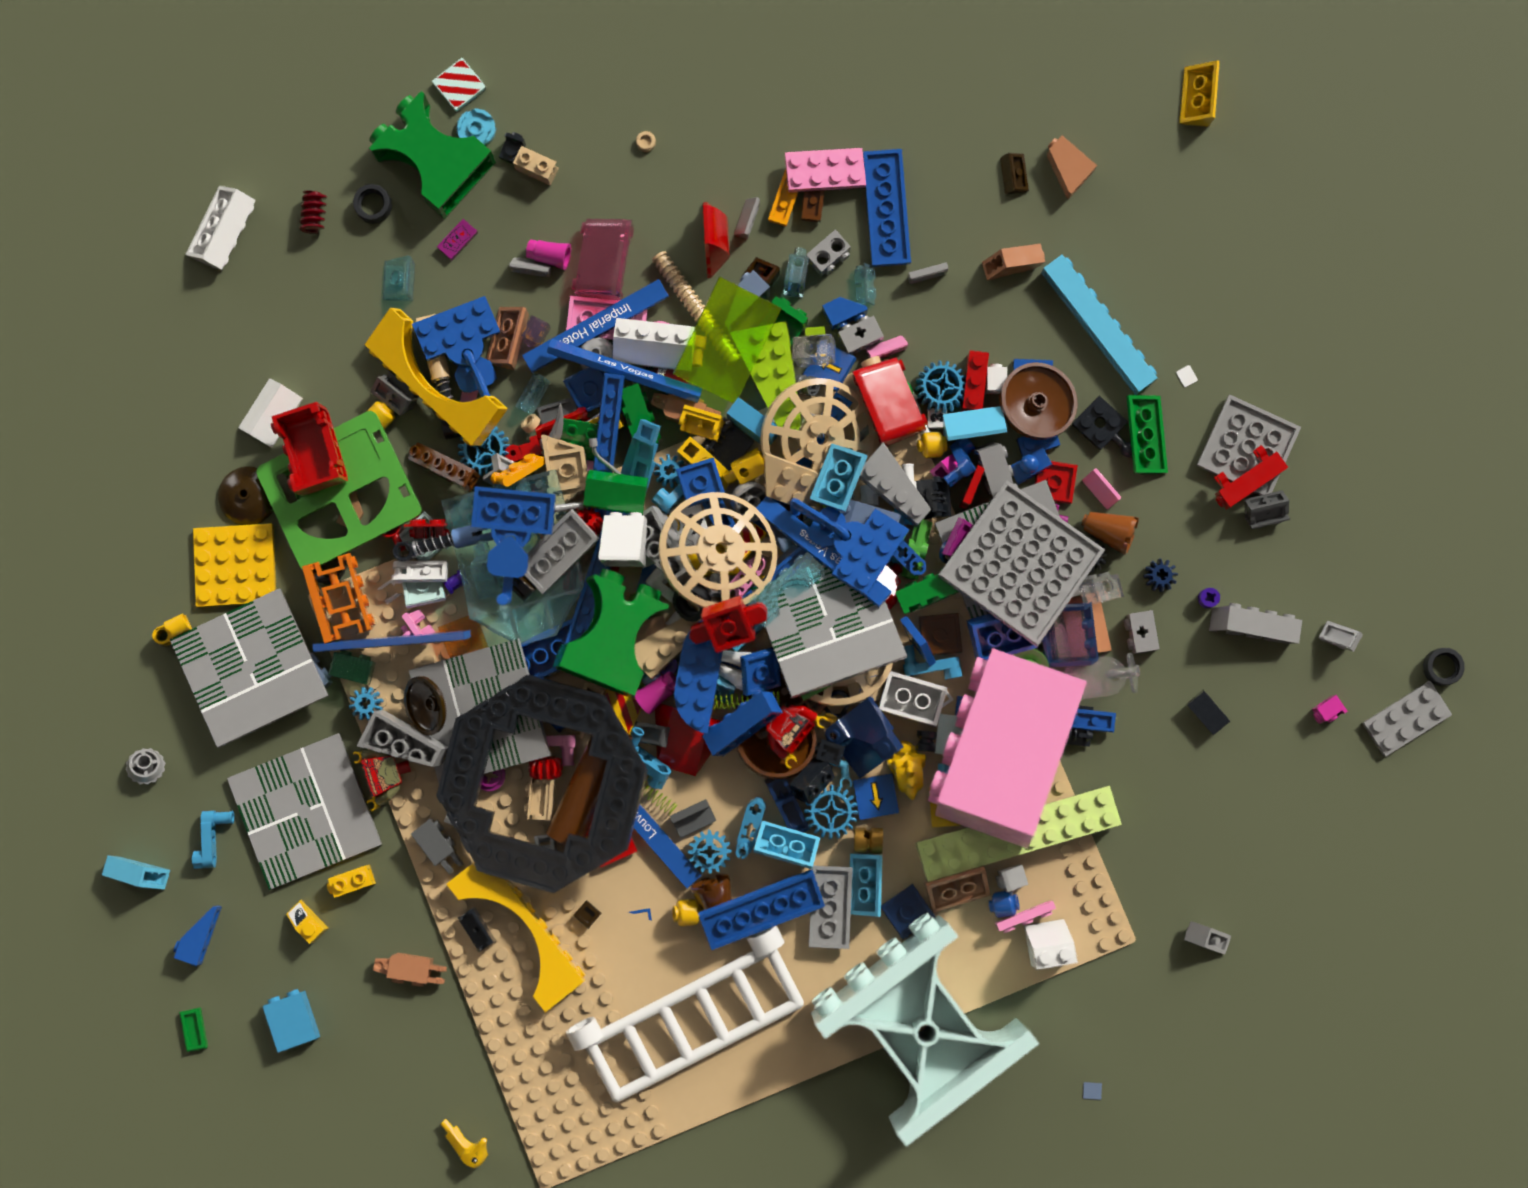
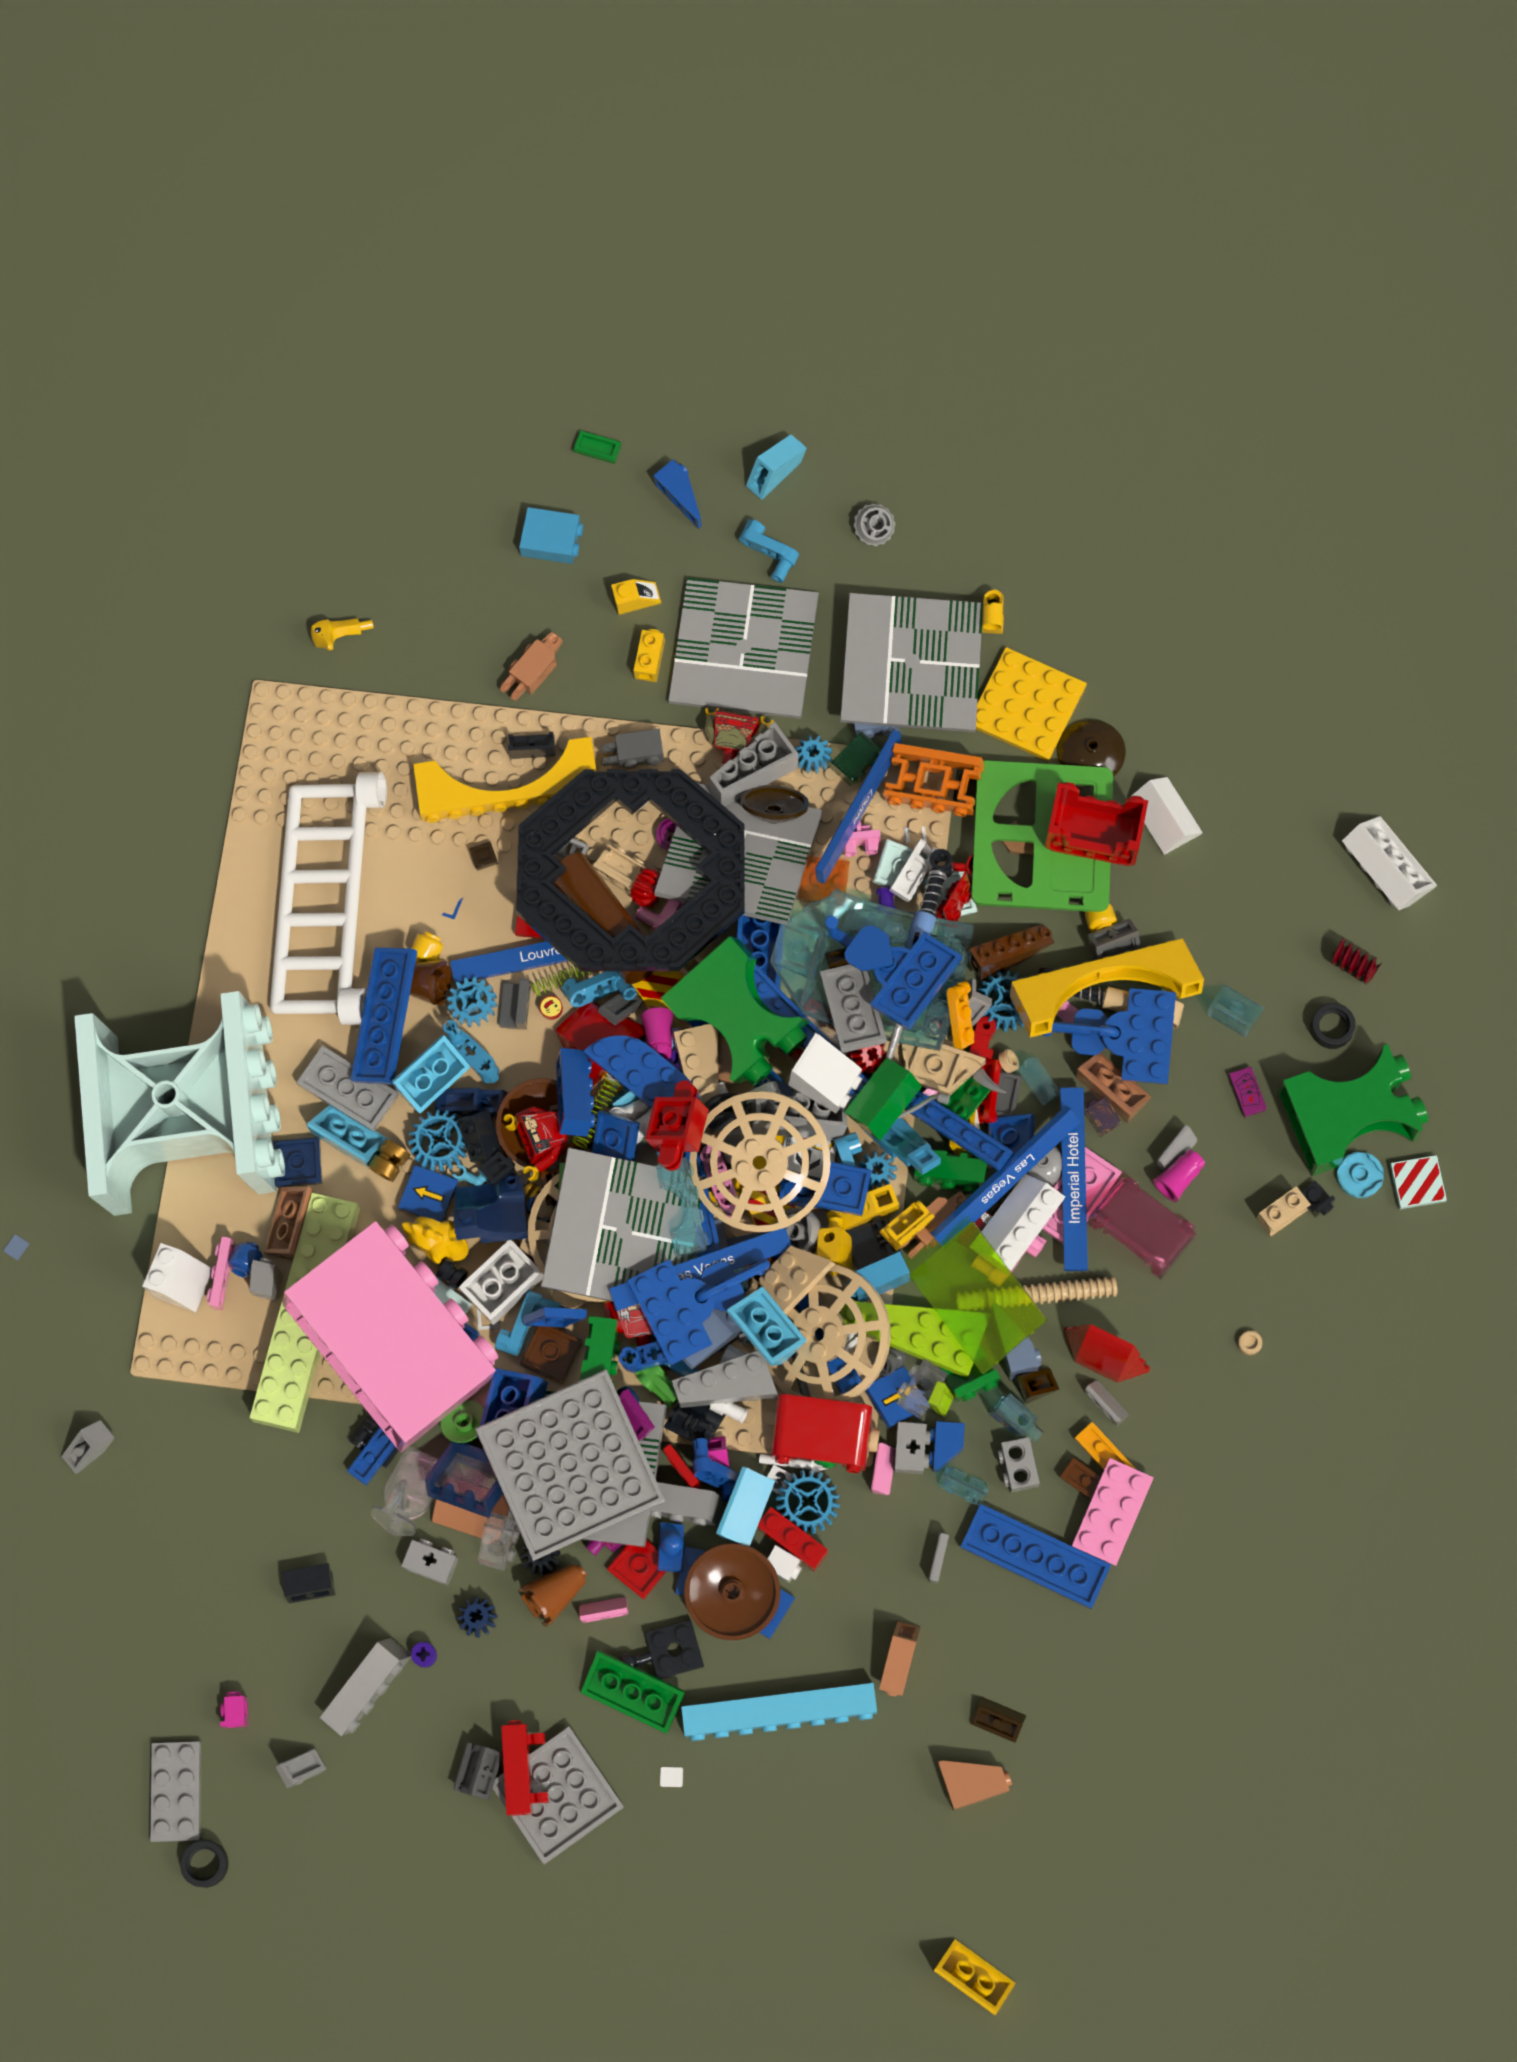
camera: 125 degrees right, 10 degrees down
yellow head [917,432,947,458] -> none
none -> tile [540,996,563,1020]

